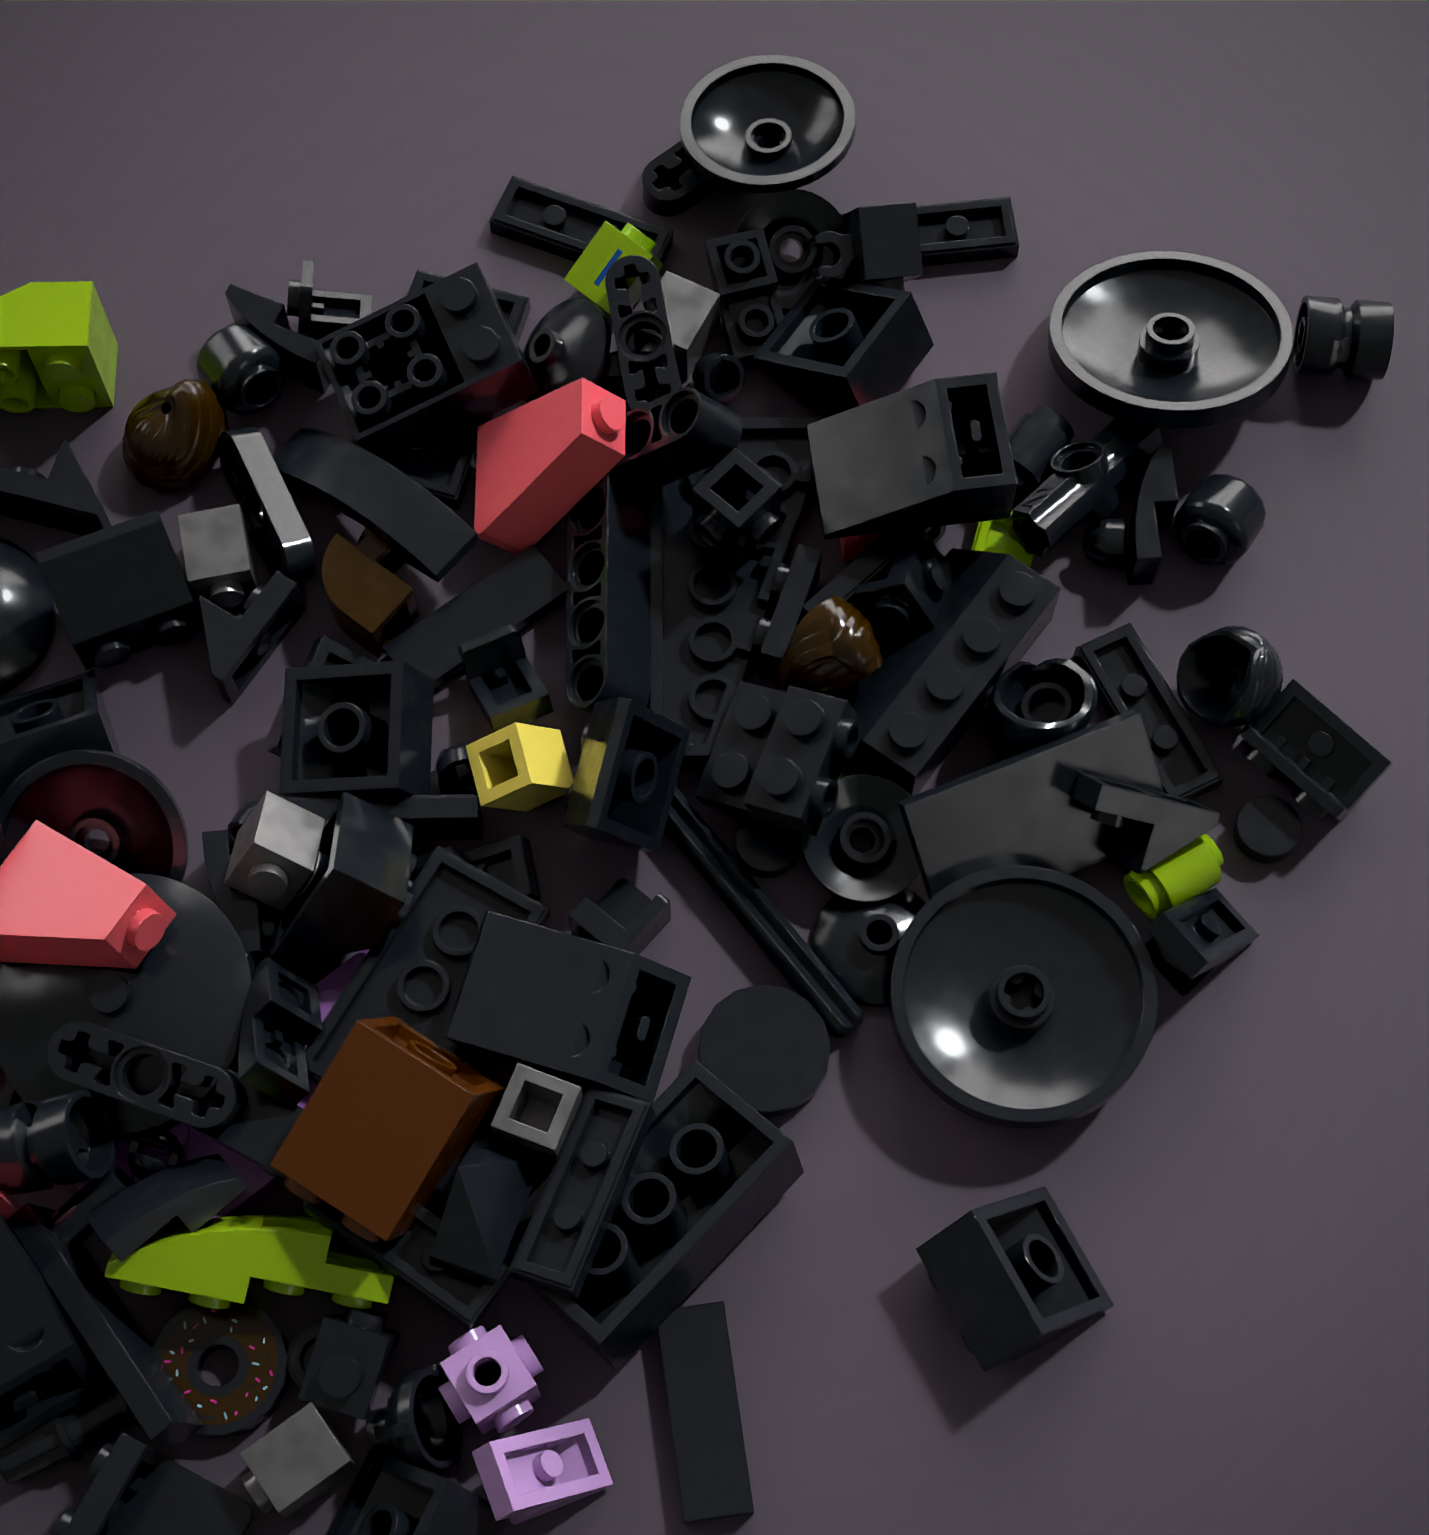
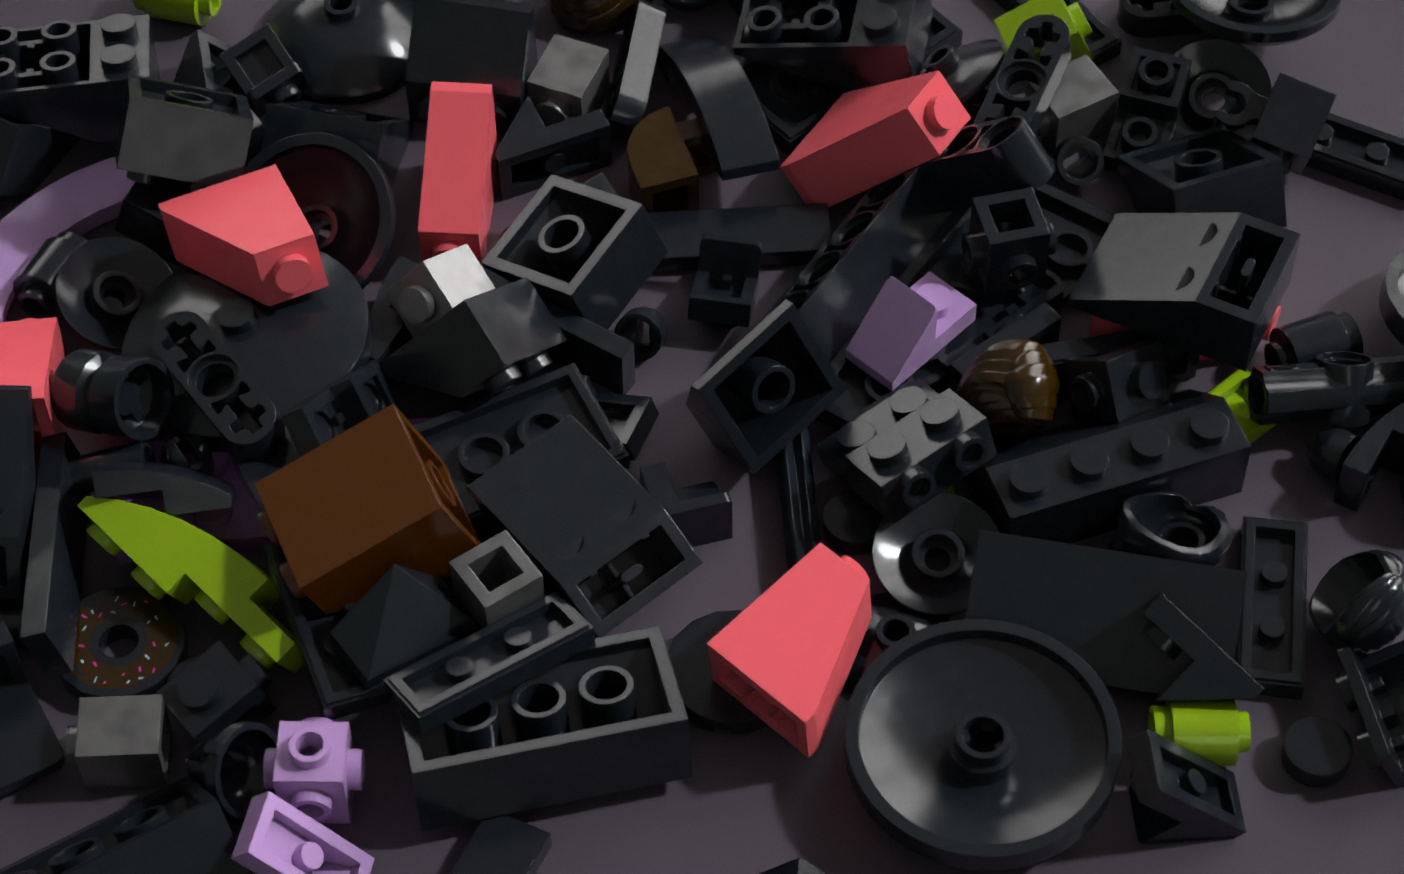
camera: 35 degrees right, 15 degrees down
light yellow brick [466,722,574,812] -> none
none -> coral slope [418,81,498,268]
none -> coral slope [707,542,872,758]
none -> lavender slope [845,271,977,391]

